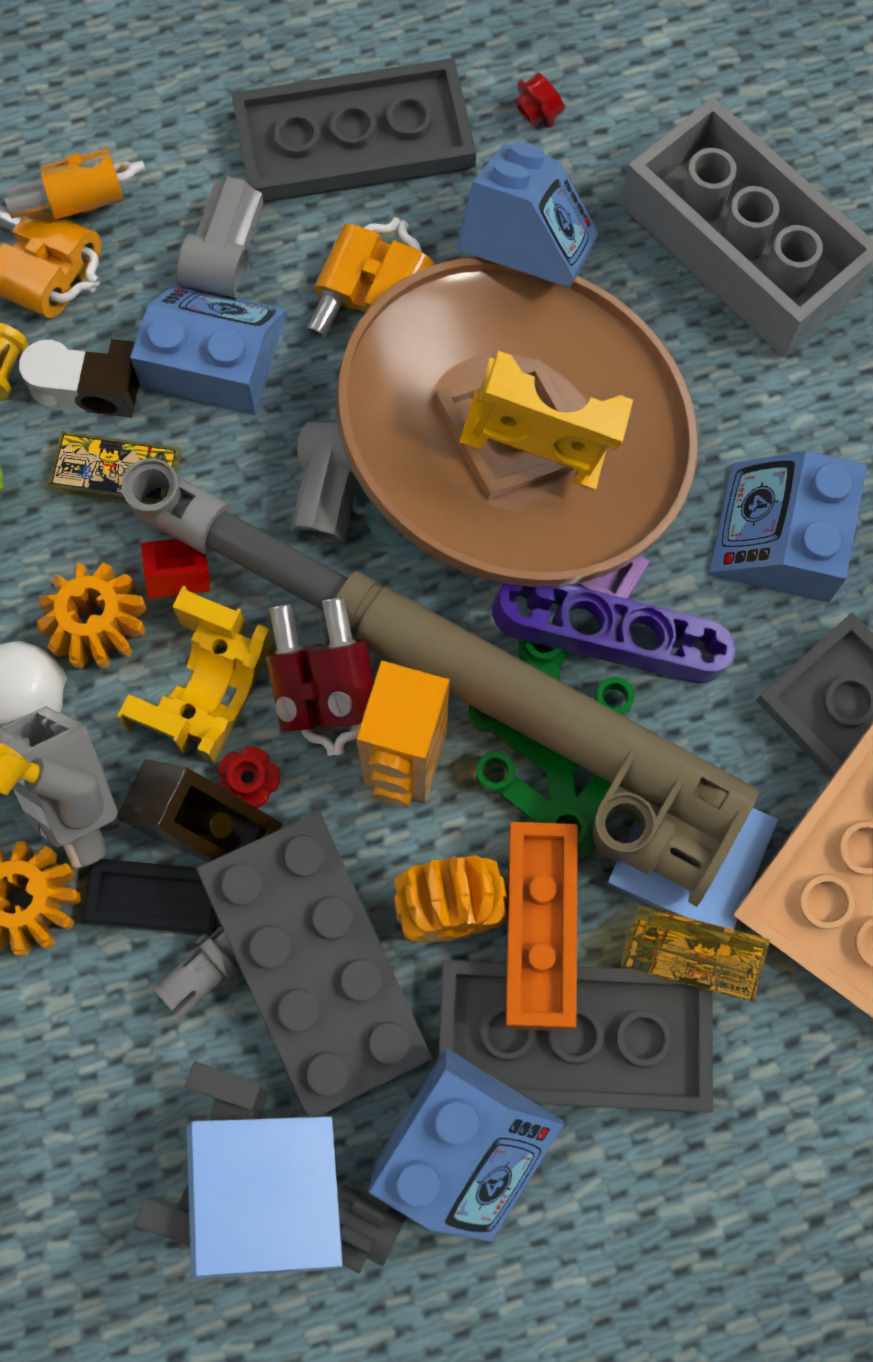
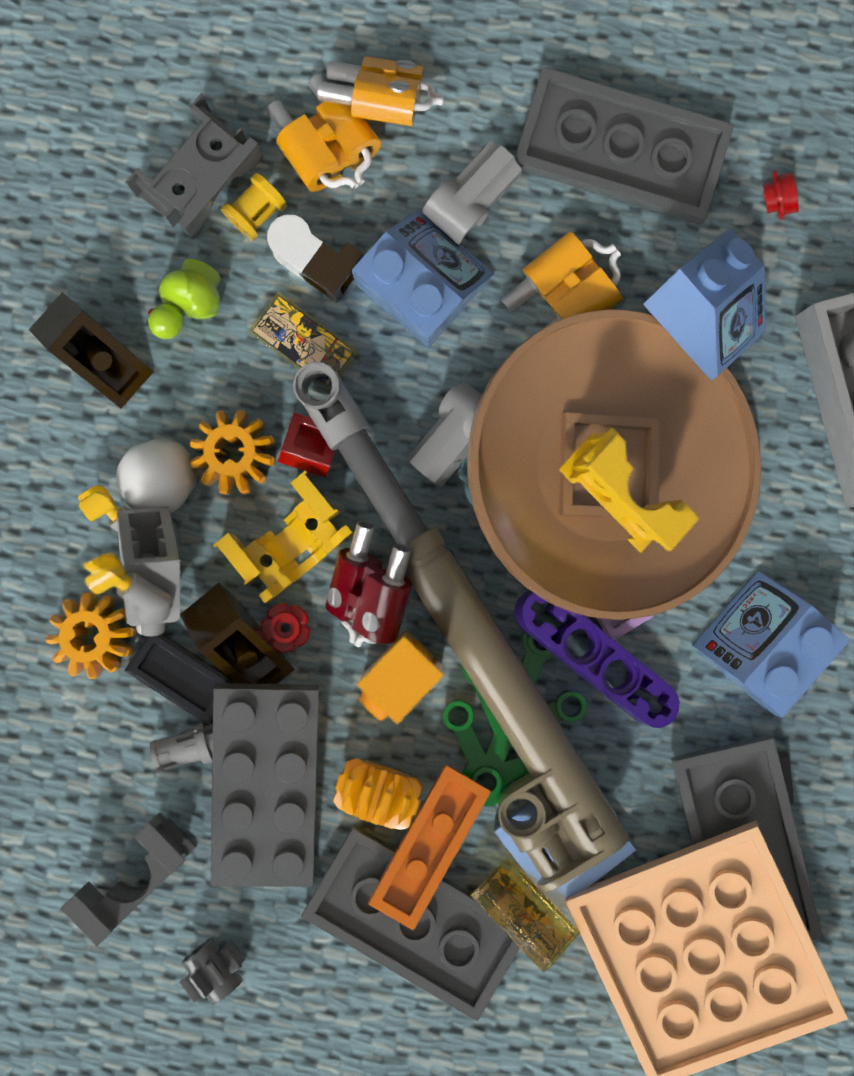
camera: 25 degrees right, 15 degrees up
light blue tile [187,1117,342,1279] -> none
medium blue slope [369,1048,564,1242] -> none

